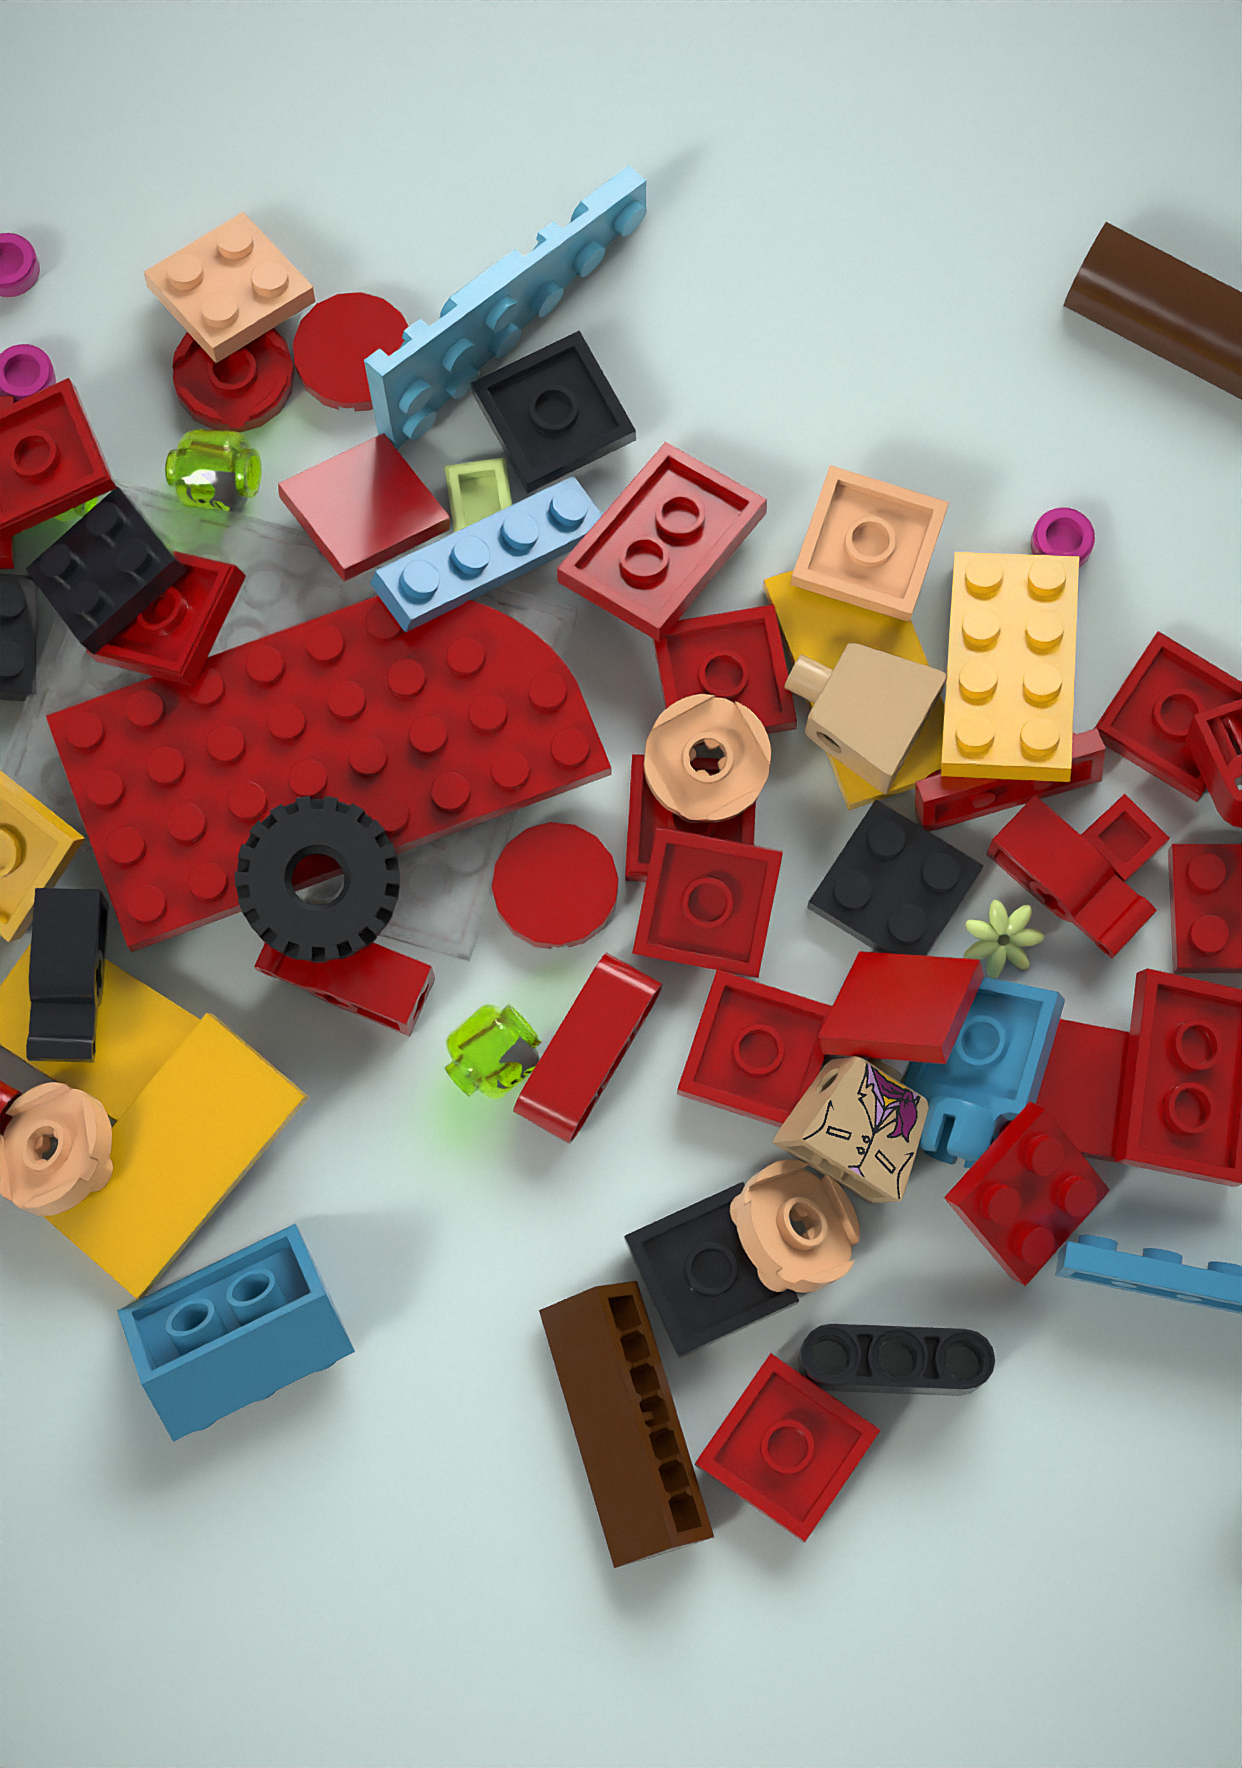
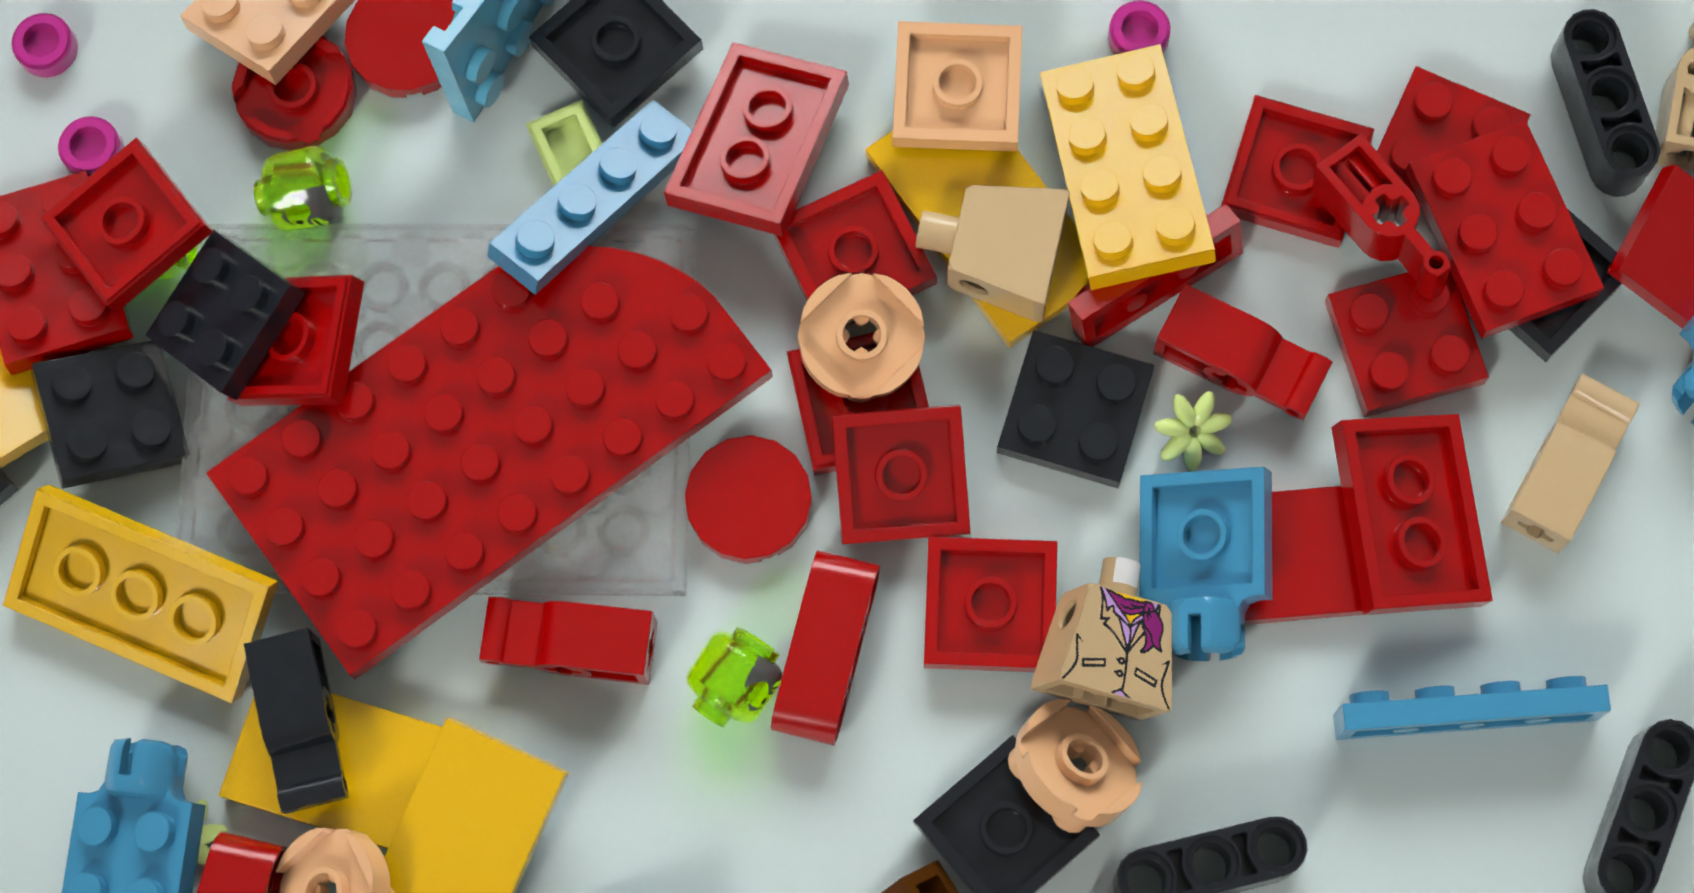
camera: 10 degrees left, 0 degrees up
black tyre [235,796,400,963] -> none
tile [278,433,450,582] -> none
red tile [818,951,984,1064] -> none
red plate [944,1101,1110,1286] -> none
red plate [1081,794,1170,883] -> none

